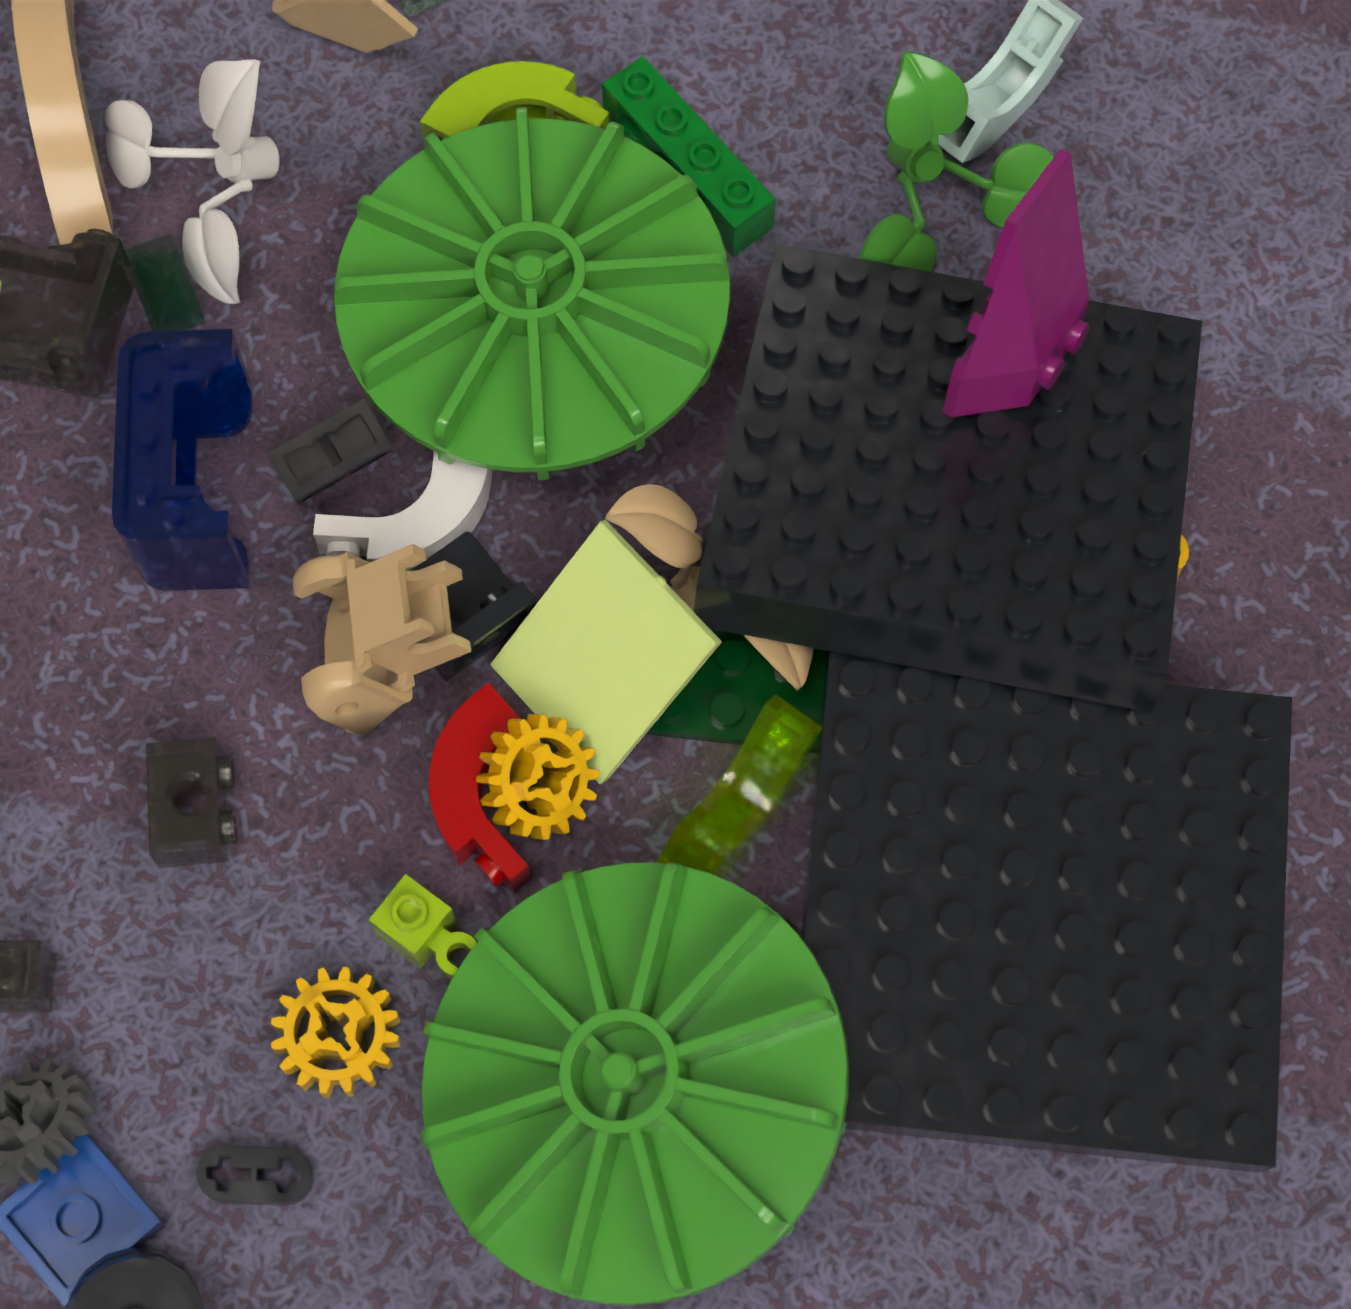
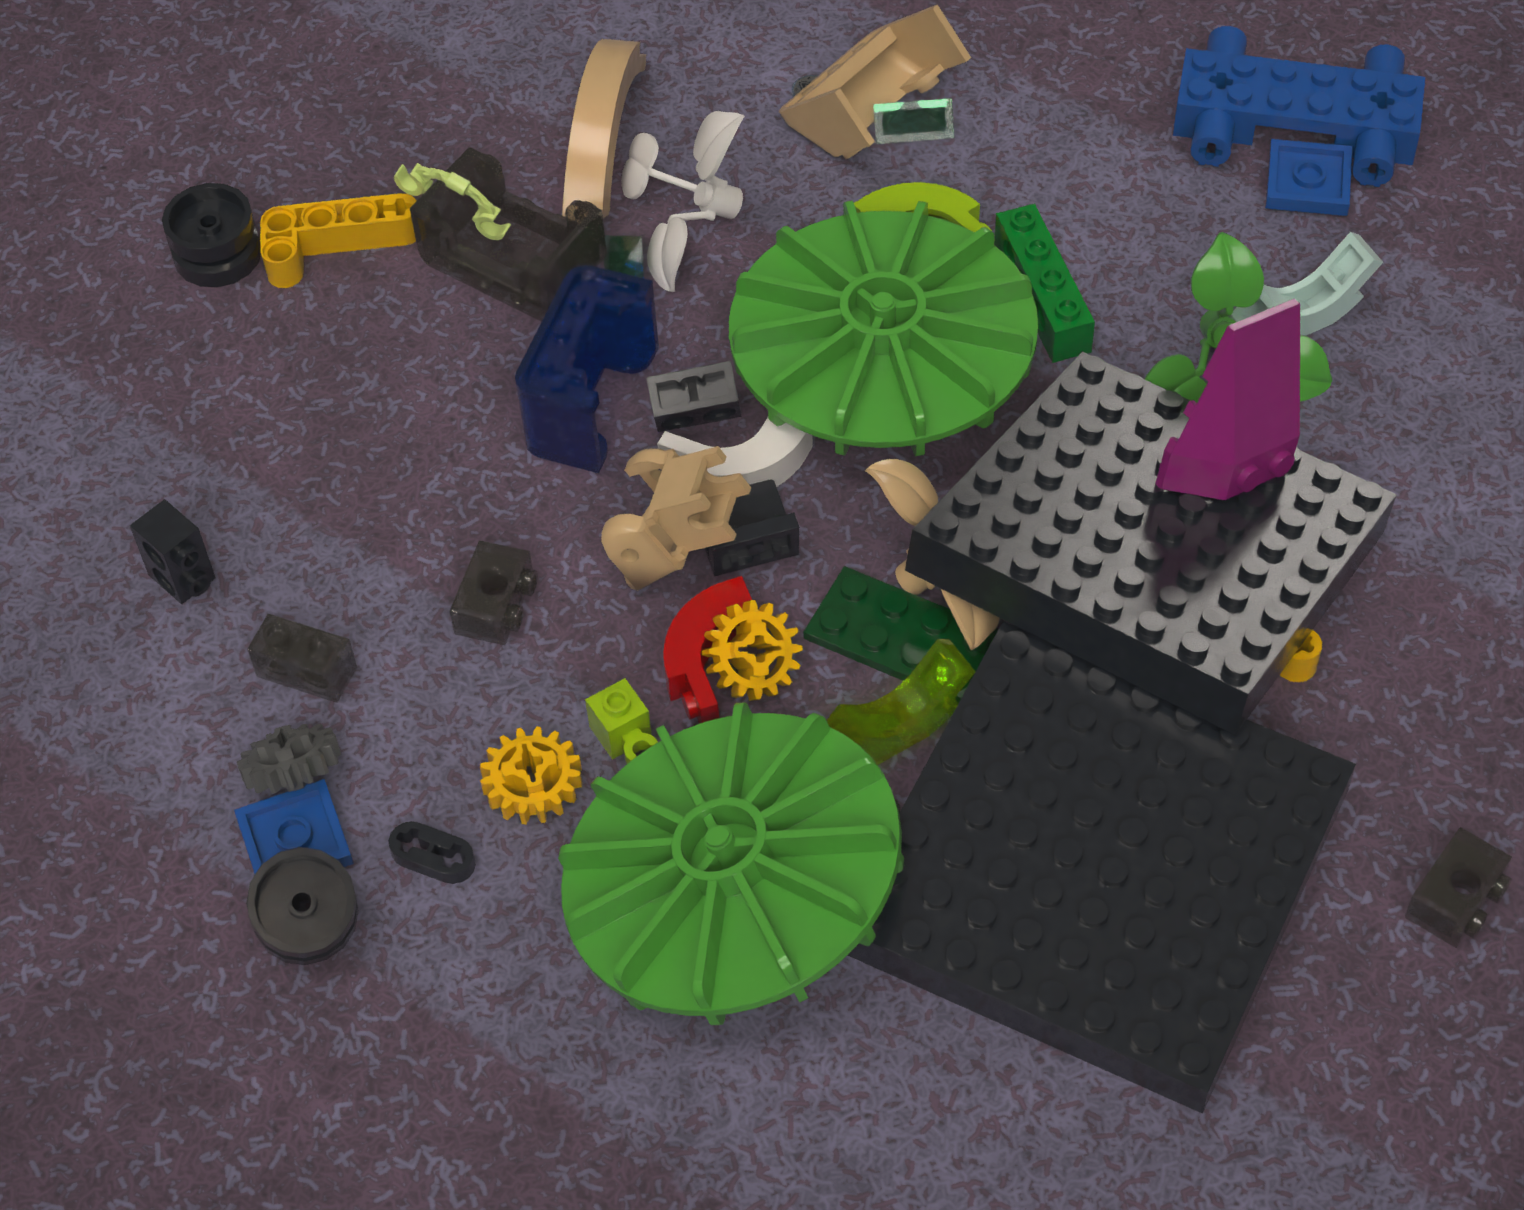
camera: 25 degrees right, 15 degrees down
yellowish green piece [490,520,722,785] -> none

